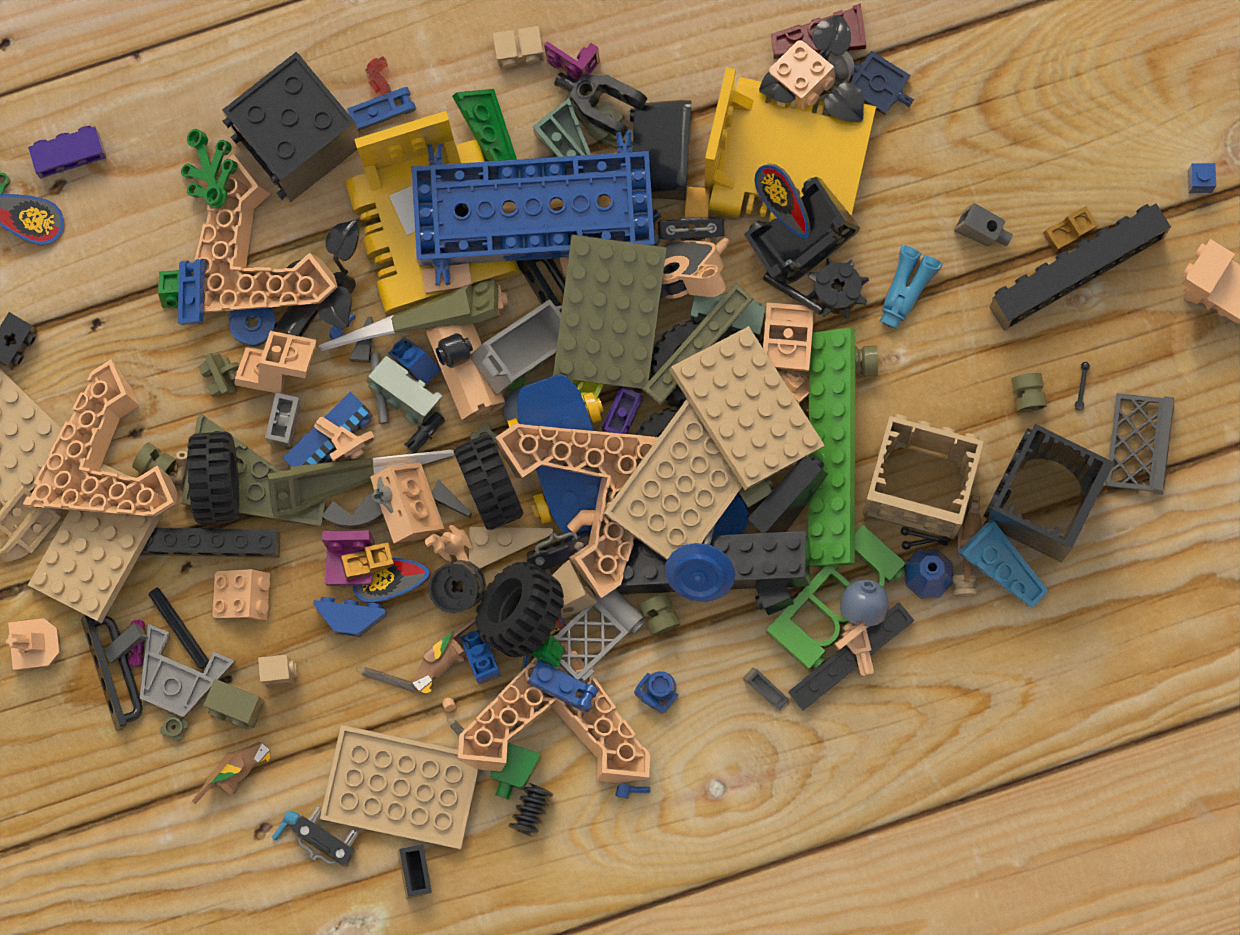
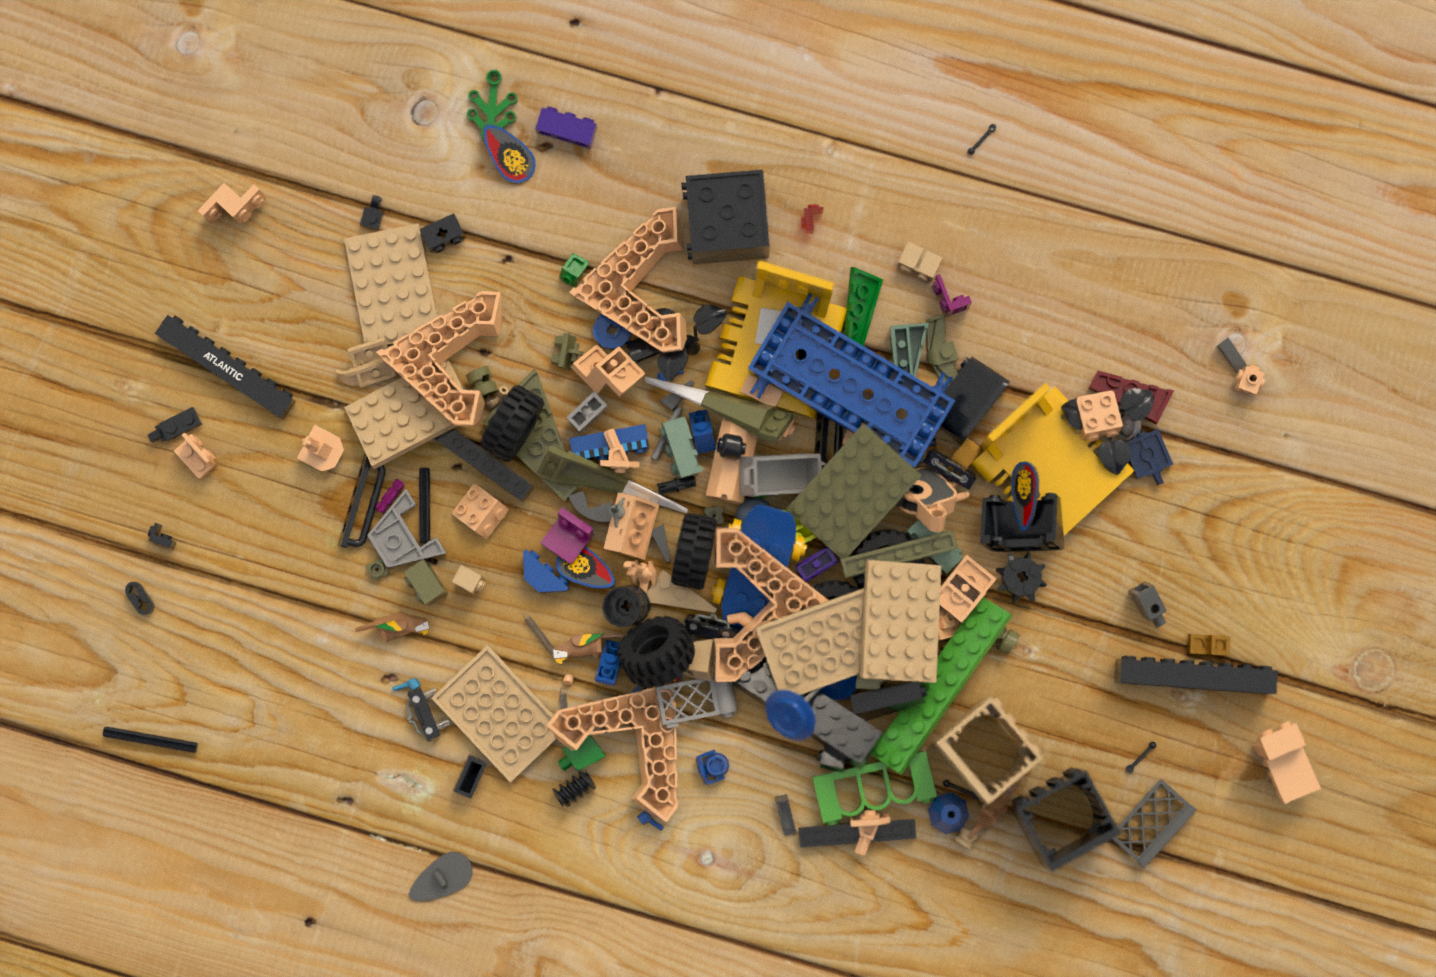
camera: 35 degrees right, 5 degrees up
dark grey piece [104,623,148,663] -> none
blue plate [178,259,207,326] -> none
green plant [181,129,238,209] -> none
pearl gold slope [341,542,394,581] -> none
blue plate [347,87,416,131] -> none
blue plate [527,660,598,712] -> none
green brick [532,634,564,668] -> none
black piece [554,72,648,138] -> none
olive wheel [640,593,680,636] -> none
black bar [763,272,825,315] -> none
sand blue cylinder [840,580,889,626] -> none
dark azure piece [880,244,943,329] -> none
black hinge [900,526,949,546] -> none
dark azure wing [957,520,1048,607] -> none
olive wheel [1011,373,1047,412] -> none
blue brick [1188,163,1216,193] -> none

